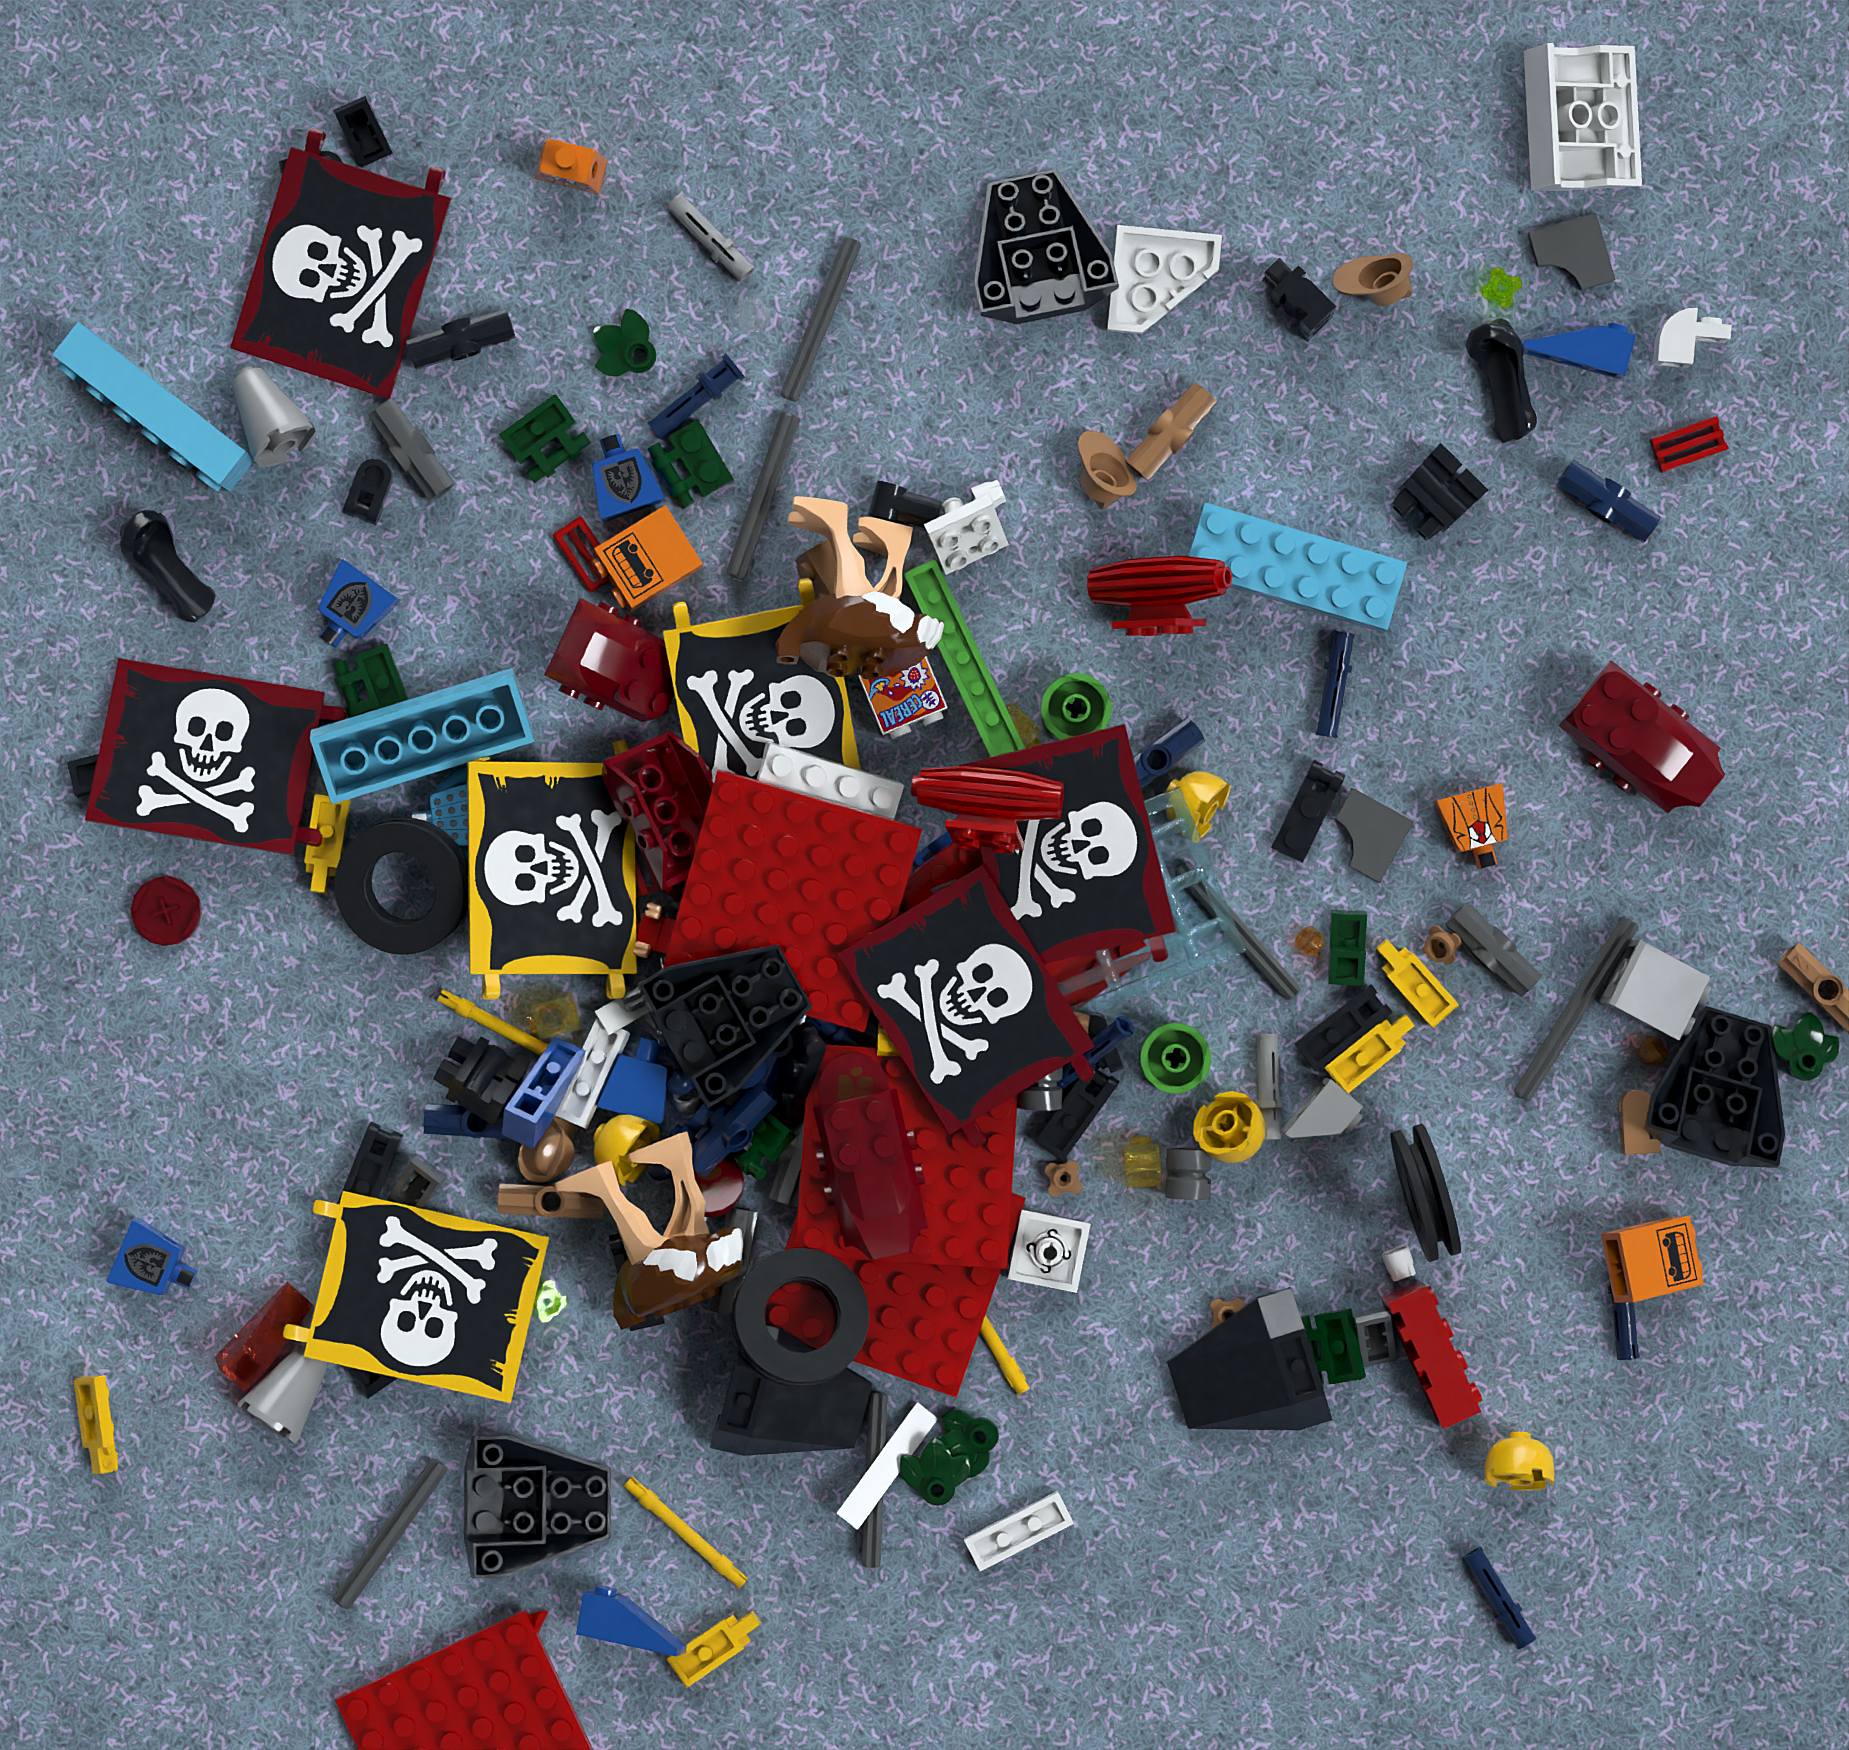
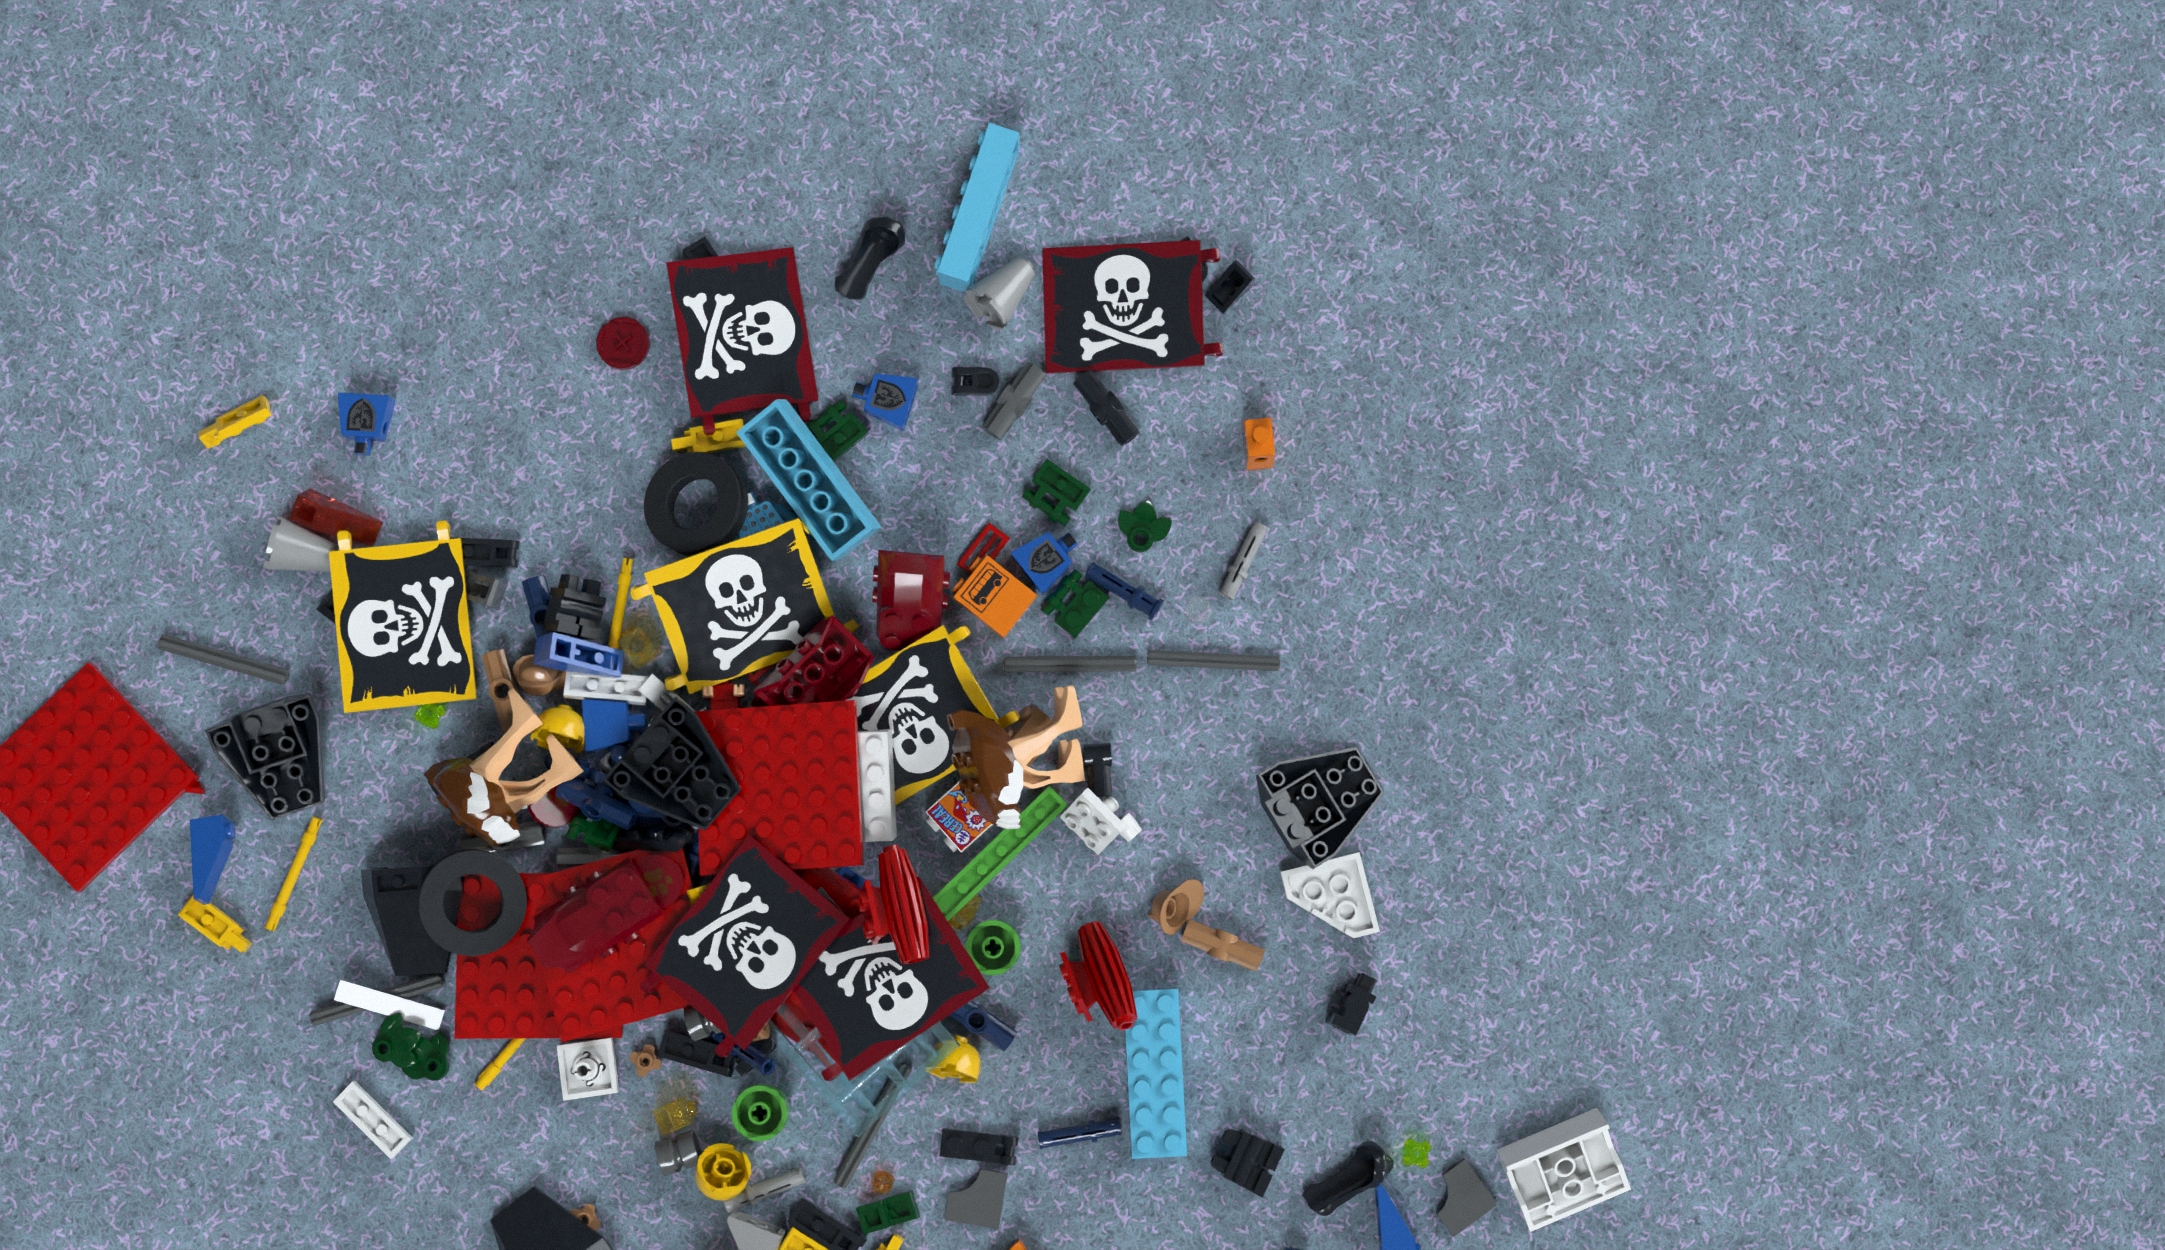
camera: 65 degrees right, 5 degrees down
medium nougat piece [1333,253,1413,306] -> none

